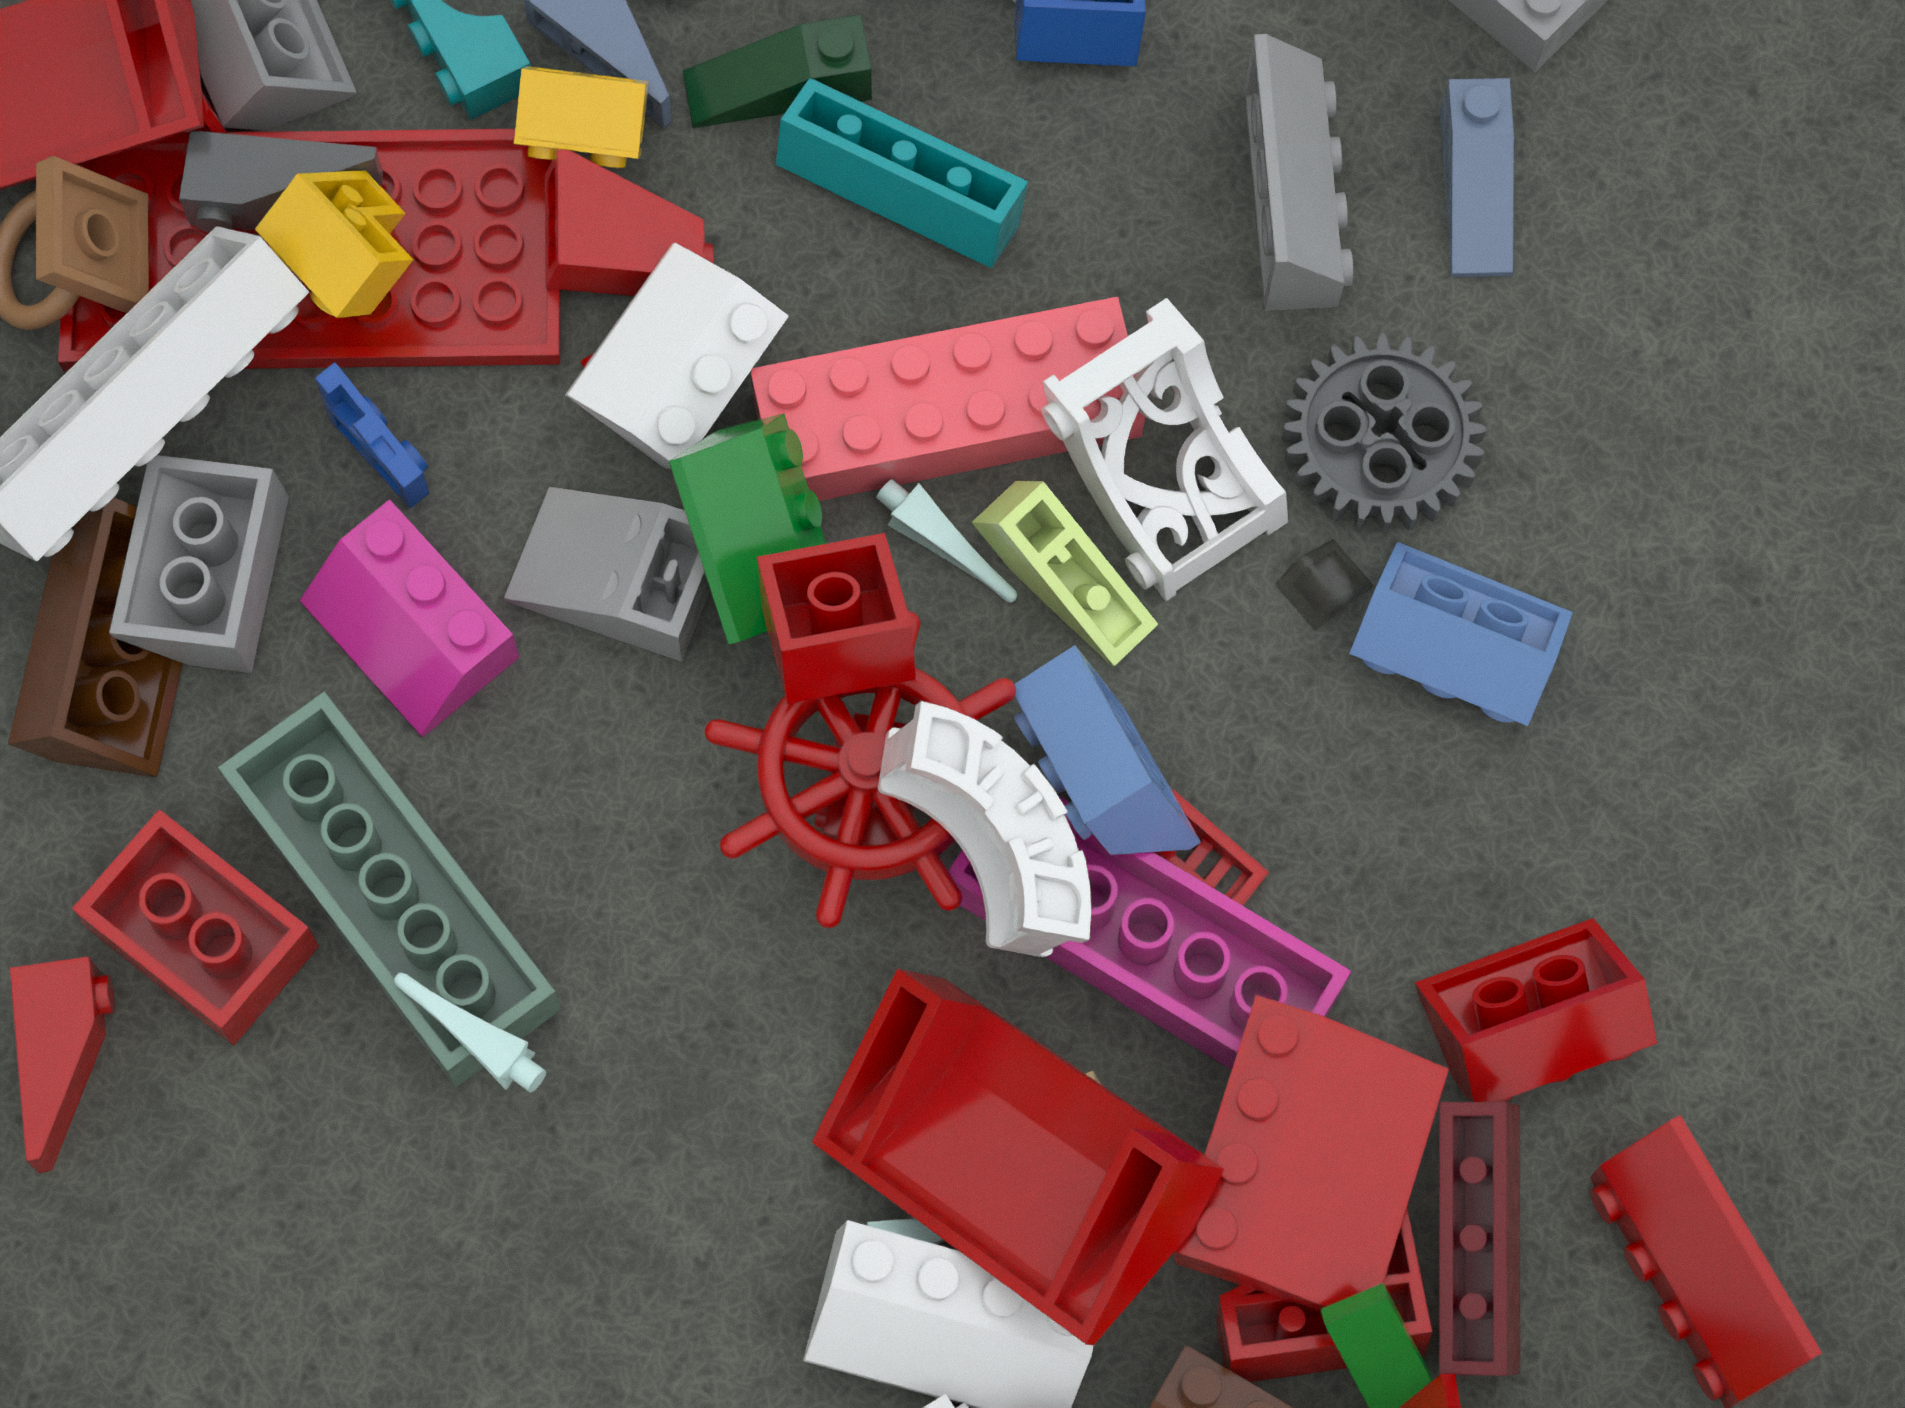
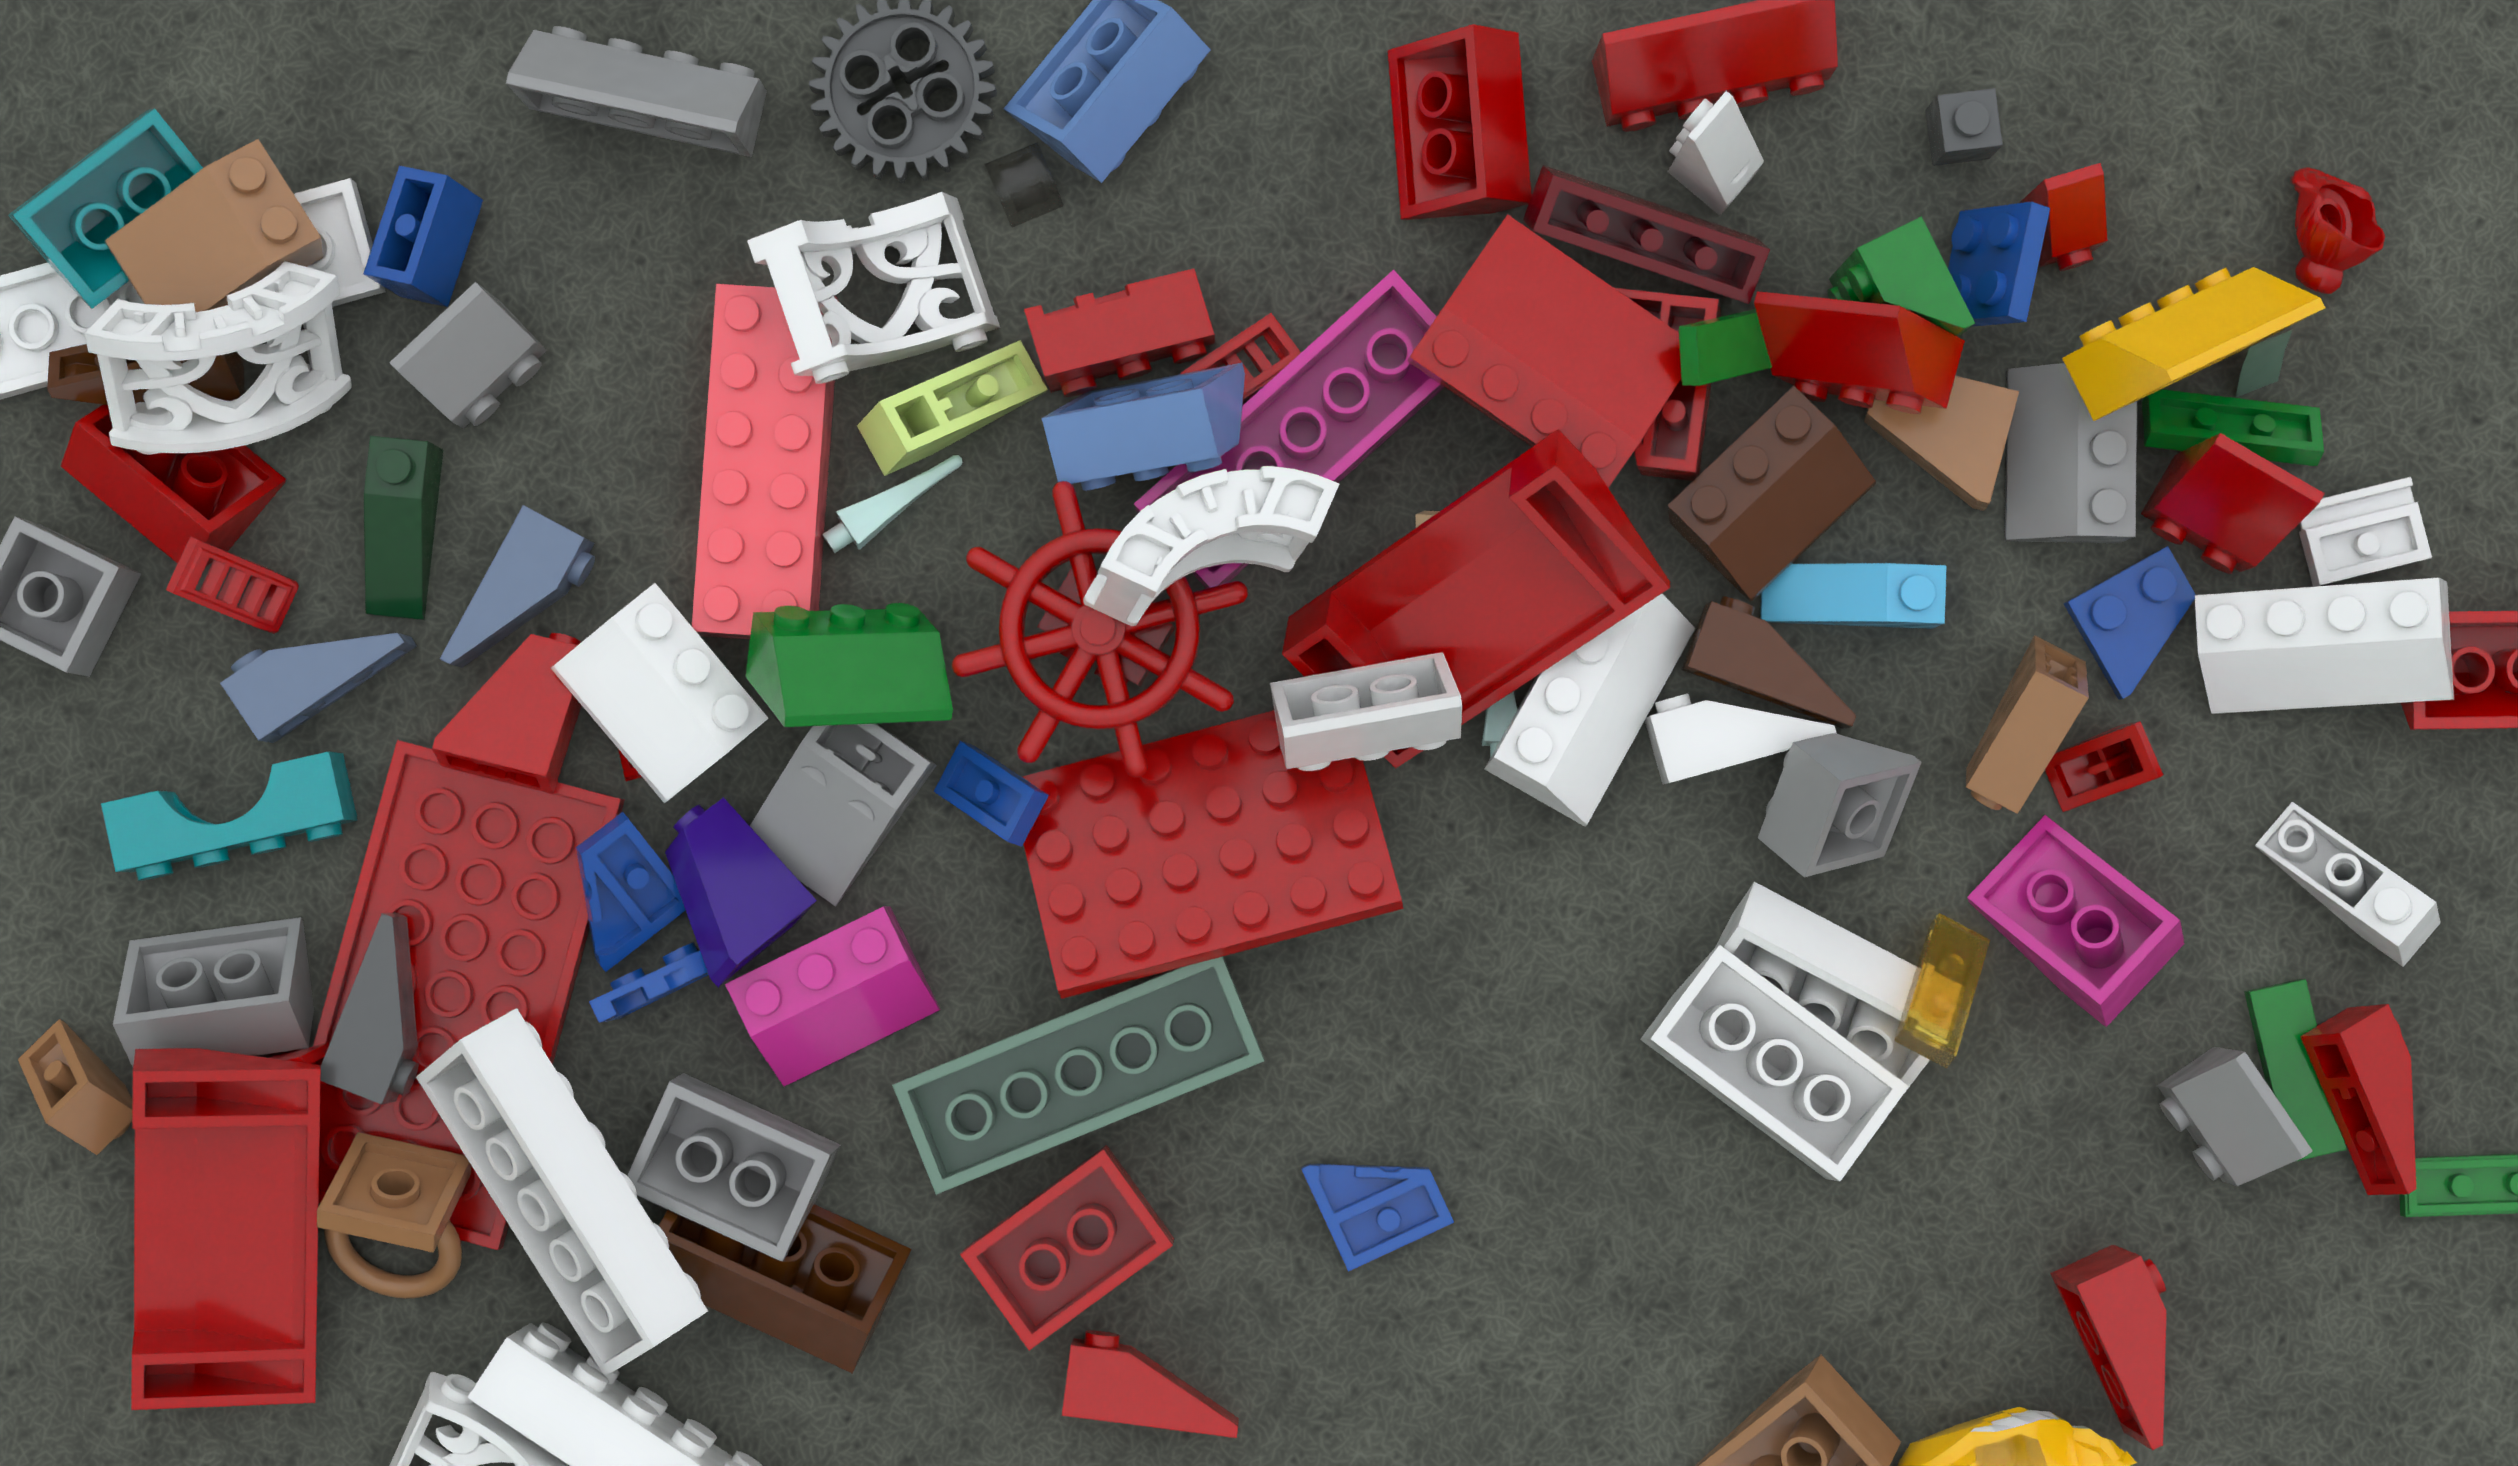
camera: 70 degrees left, 15 degrees up
yellow brick [255,170,413,318] -> none
light aqua piece [394,973,546,1093] -> none
yellow hinge [514,66,649,168] -> none
red brick [757,533,916,704] -> none
teal brick [776,78,1028,268] -> none
none -> light grey slope [389,282,547,429]
none -> sand blue slope [440,505,595,668]
none -> blue wing [576,812,686,972]
none -> dark purple slope [665,797,817,987]
none -> blue plate [934,741,1049,847]
none -> red plate [1022,710,1403,999]
none -> red wedge [1024,269,1215,397]
none -> white slope [1270,652,1462,771]
none -> blue wing [1301,1164,1454,1272]
none -> white slope [1668,91,1764,215]

